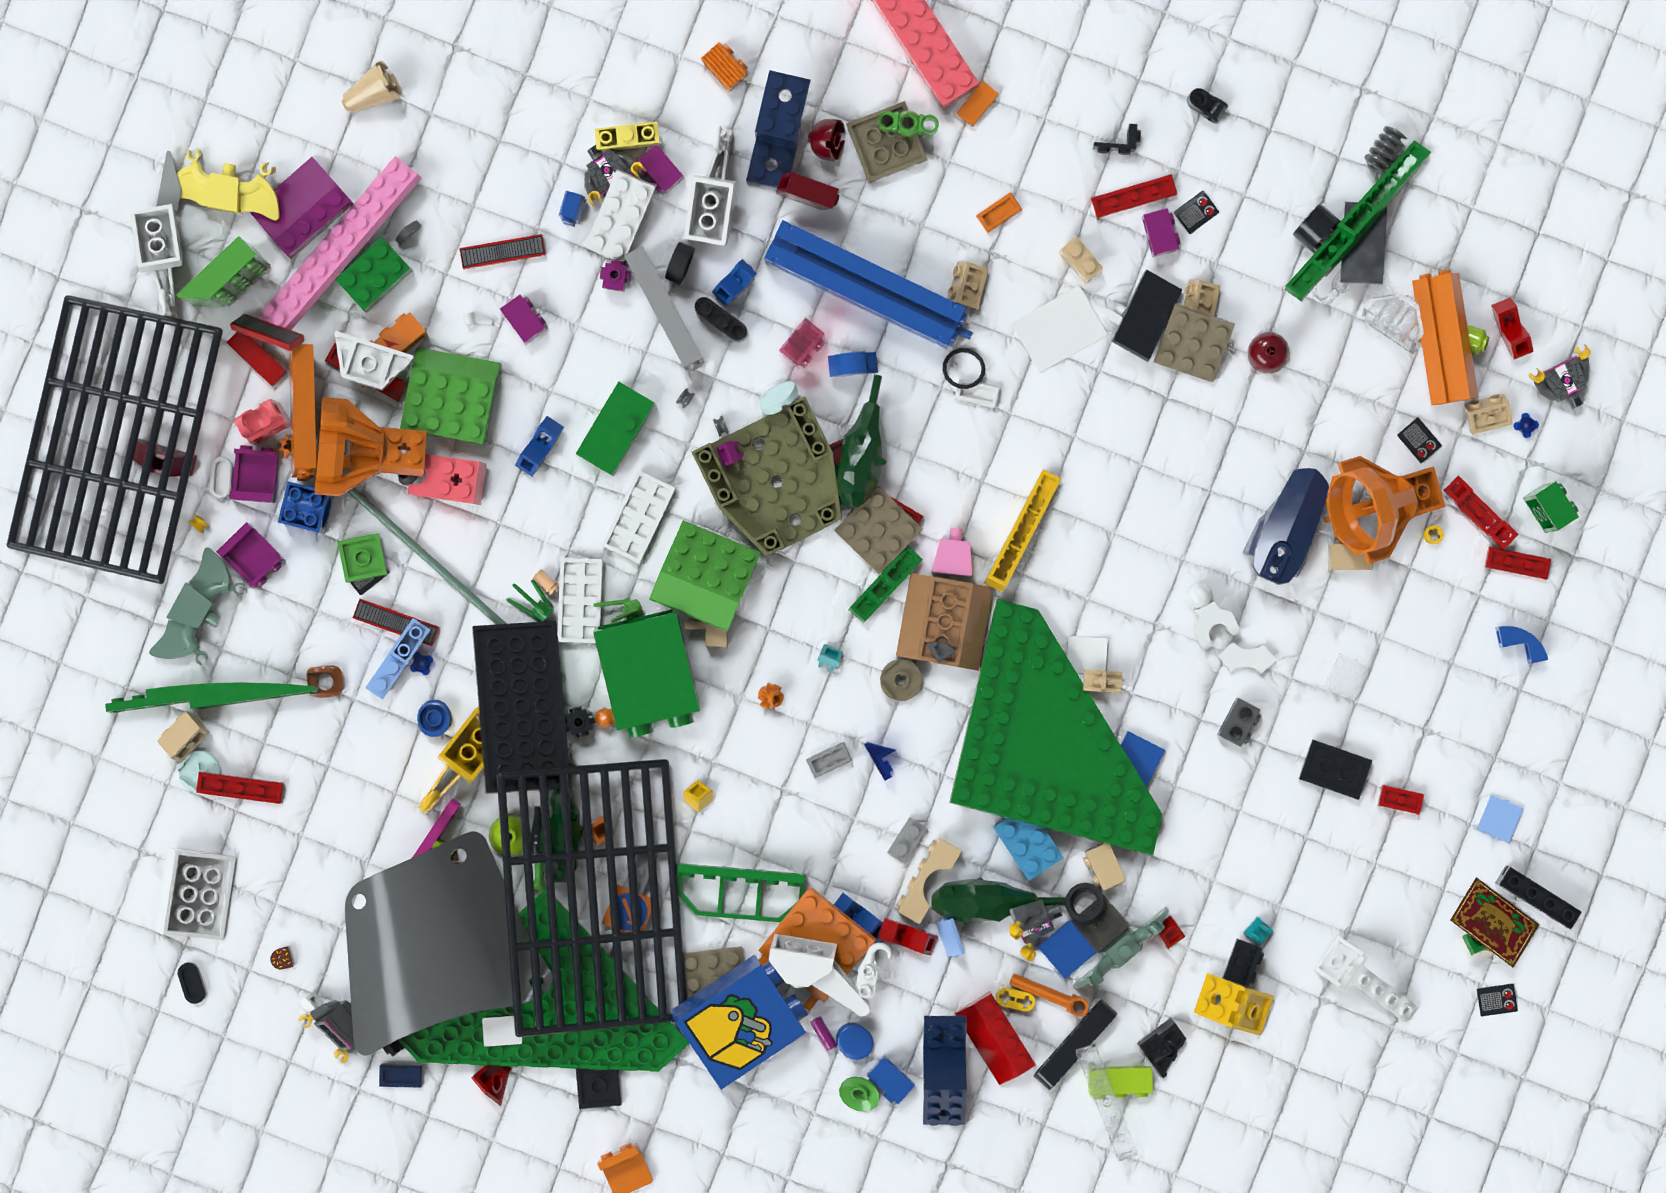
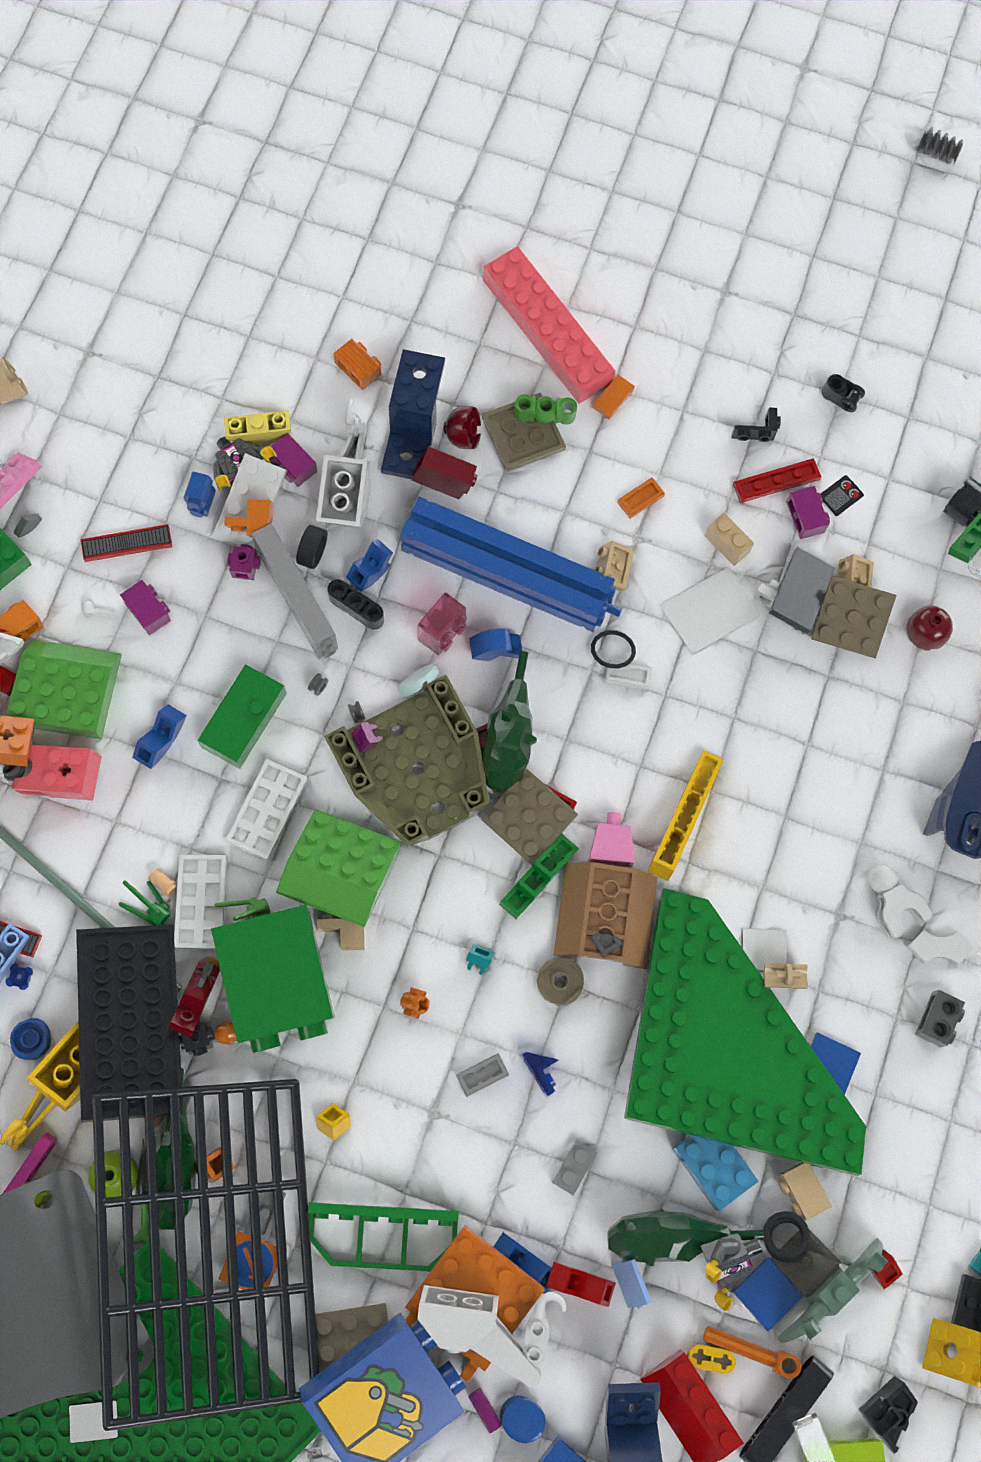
camera: 10 degrees left, 15 degrees down
tan arch [896,837,962,924] -> none
none -> dark red plate [168,956,220,1037]
none -> orange brick [225,499,273,537]

